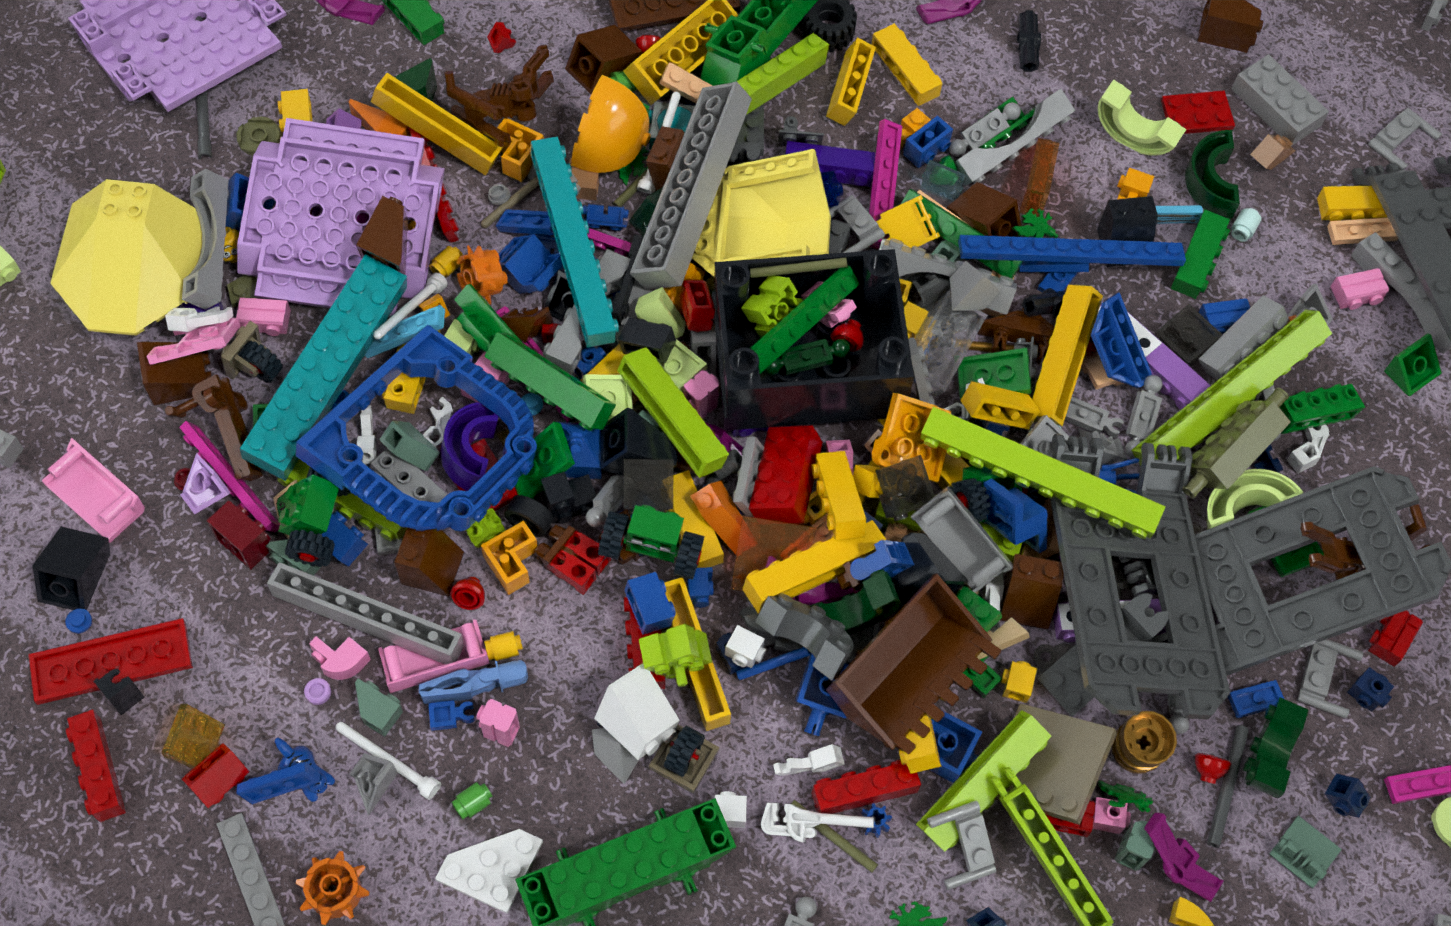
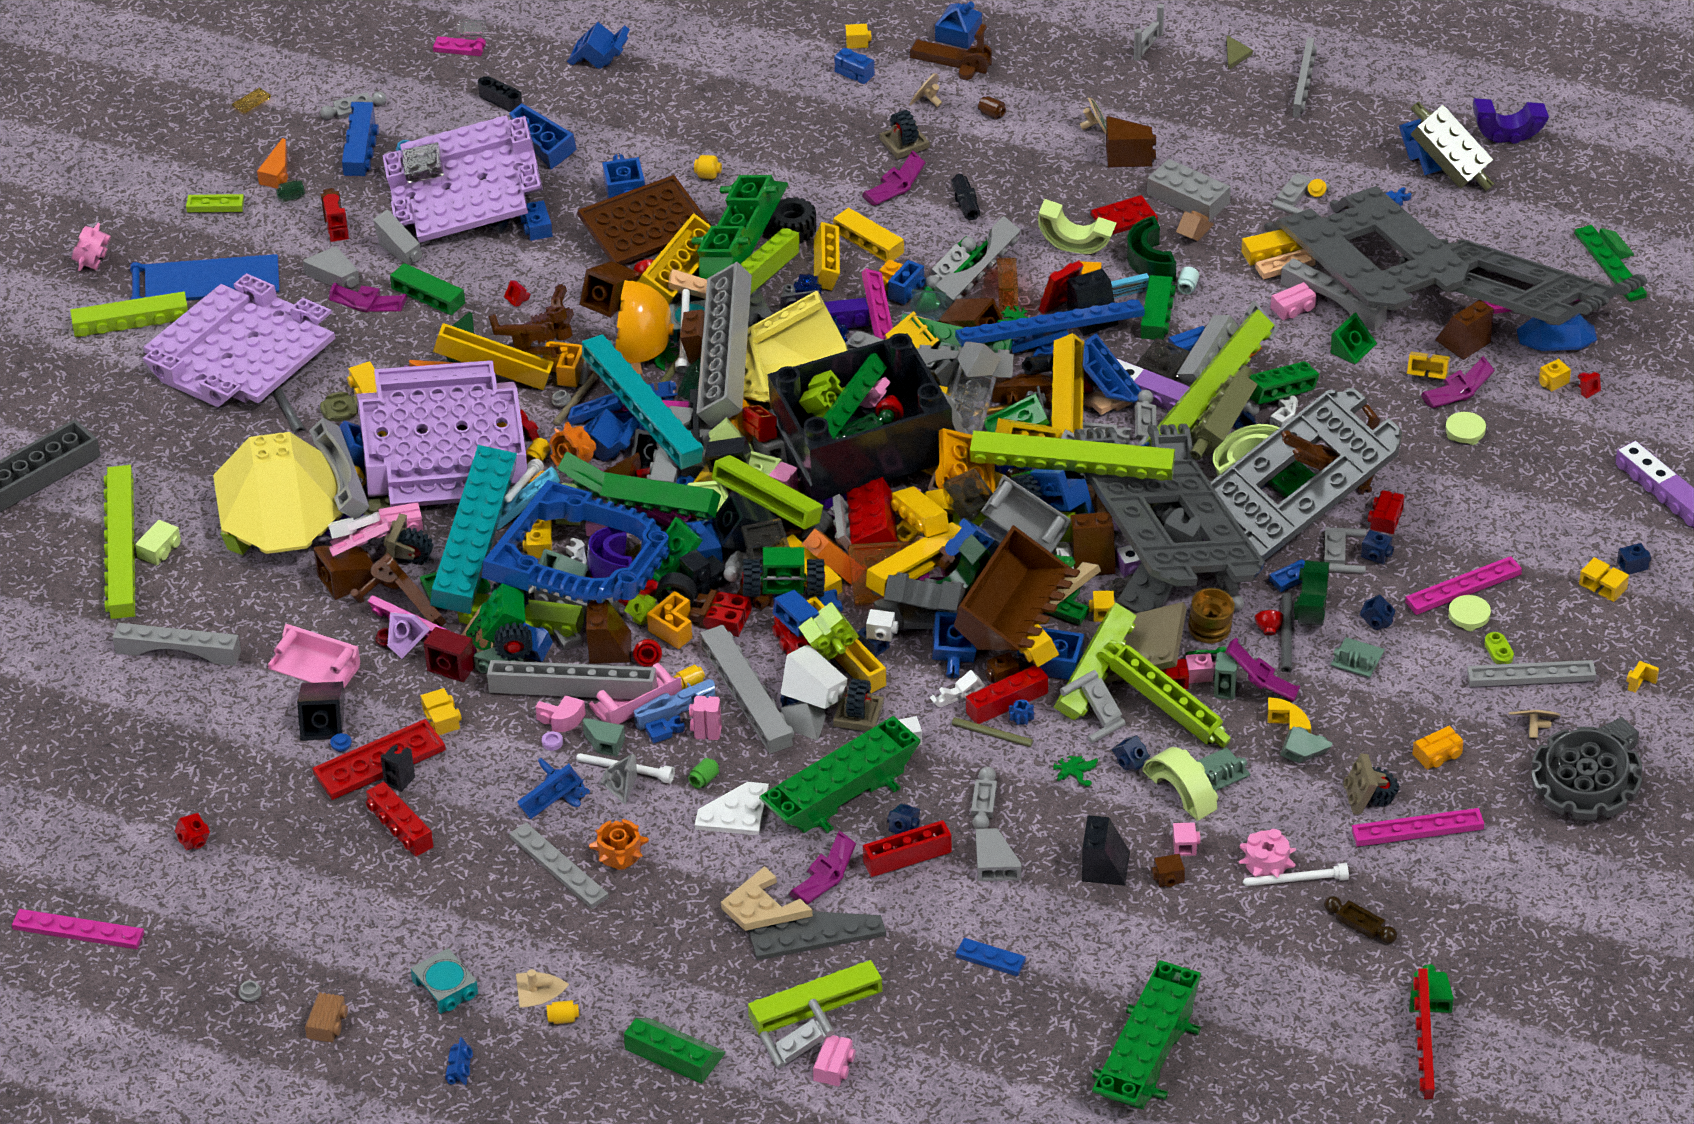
camera: 10 degrees left, 20 degrees down
clear yellow plate [161,704,225,769] -> none
red brick [182,743,250,808] -> none
reddish brown slope [356,196,408,275] -> none
blue bar [736,647,810,680] -> none
olive bar [750,258,847,278] -> none
white piece [761,803,874,842] -> none
none -> yellow piece [420,688,462,735]
none -> light grey brick [700,625,794,754]
none -> clear blue brick [794,274,822,295]
none -> reddish brown brick [985,652,1019,683]
none -> red plate [1038,260,1084,314]
none -> yellow plate [1308,179,1327,197]

